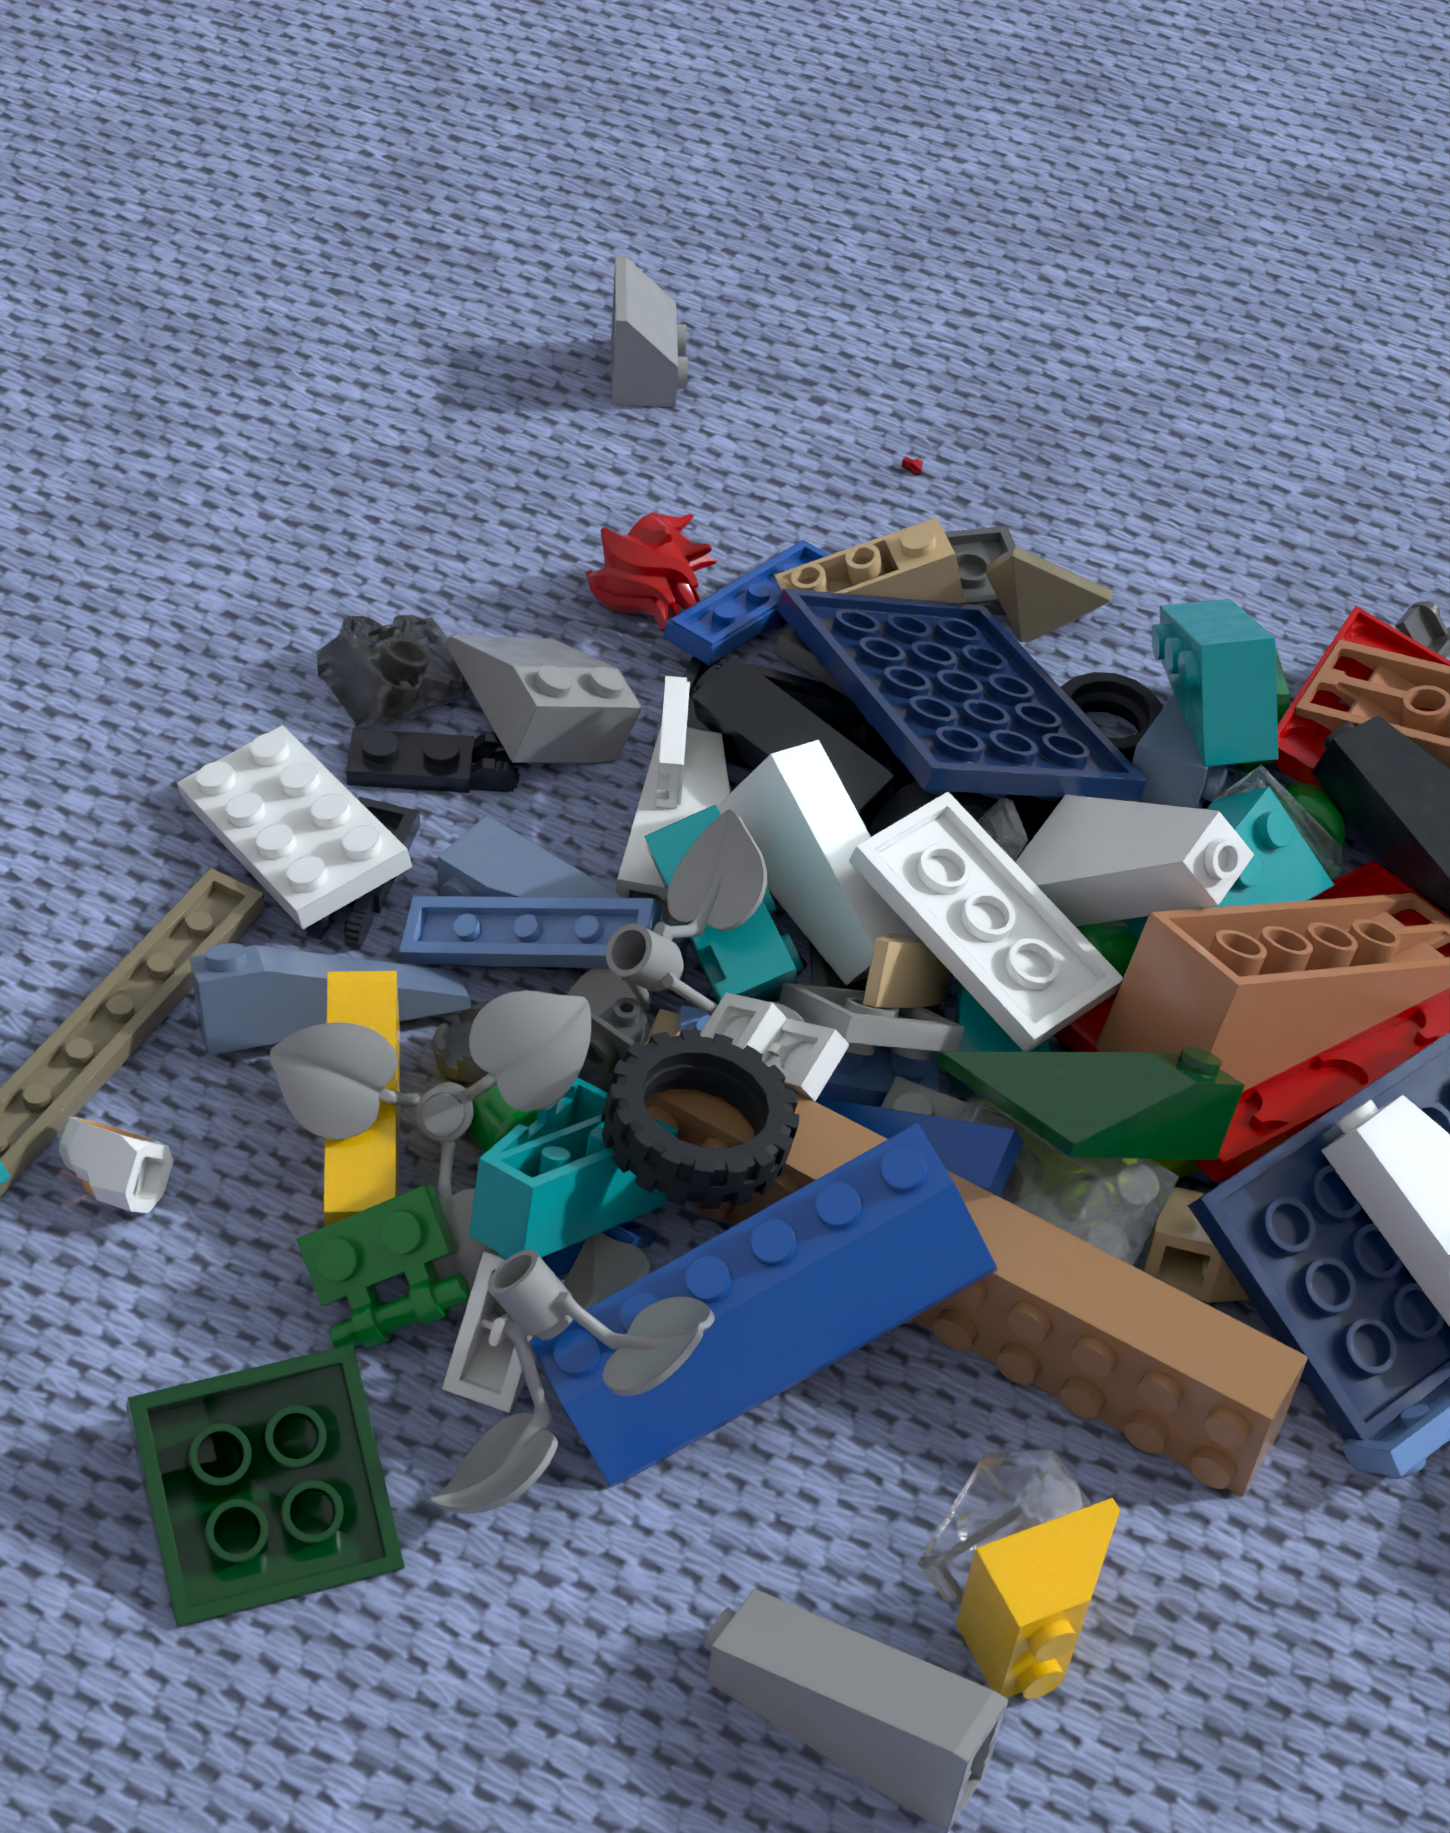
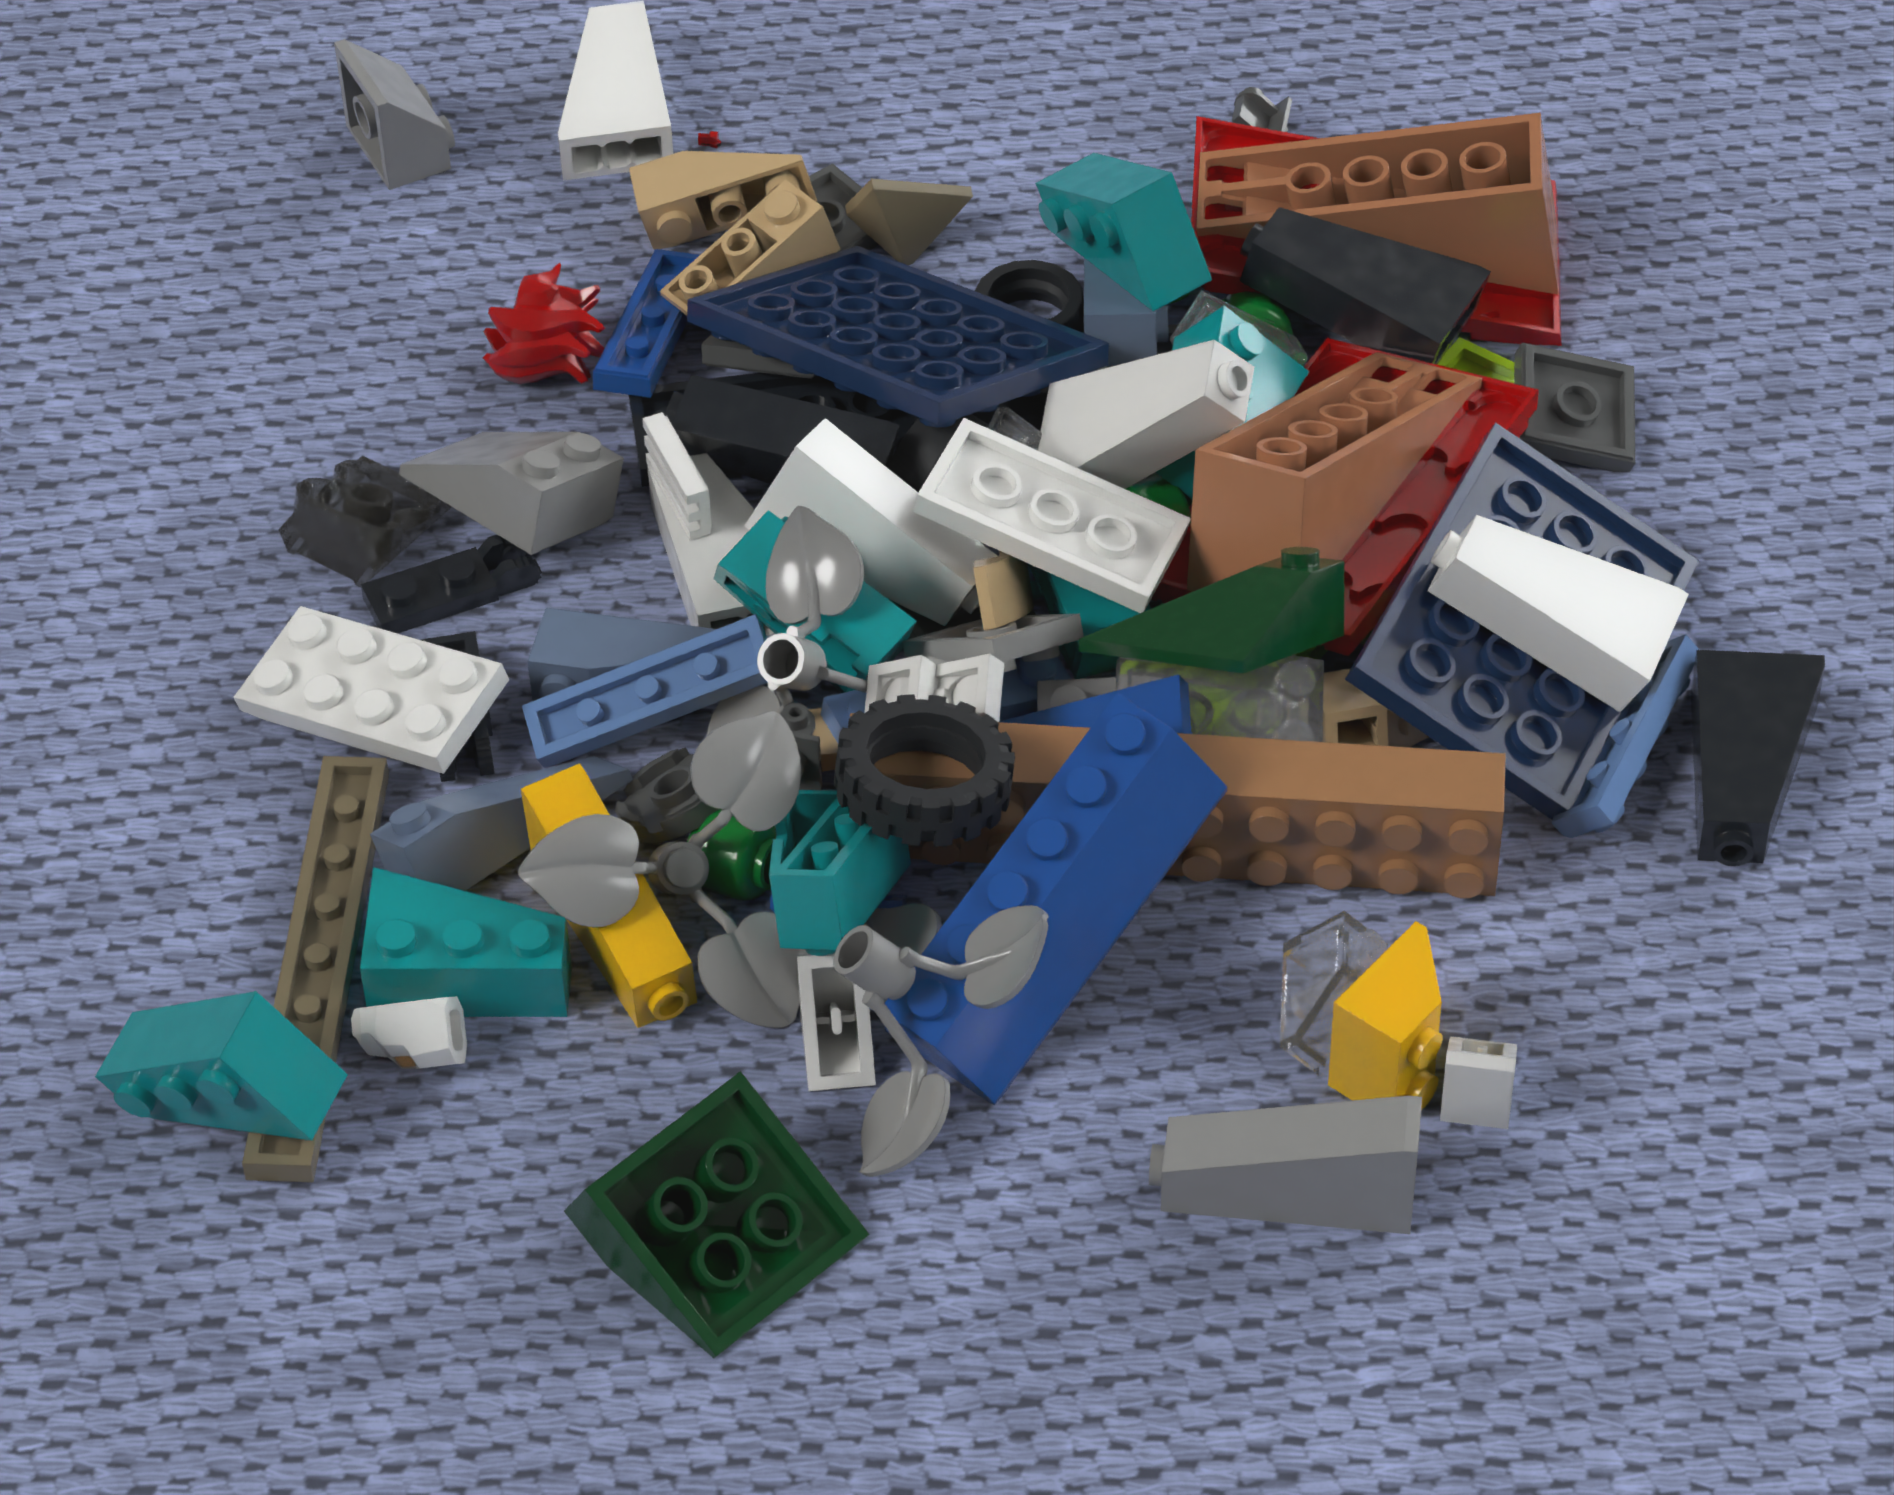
camera: 20 degrees left, 0 degrees up
green plate [296,1184,471,1349] -> none
none -> teal wedge [360,867,572,1017]
none -> white slope [558,1,673,181]
none -> tan slope [629,151,817,250]
none -> white slope [1440,1036,1517,1129]

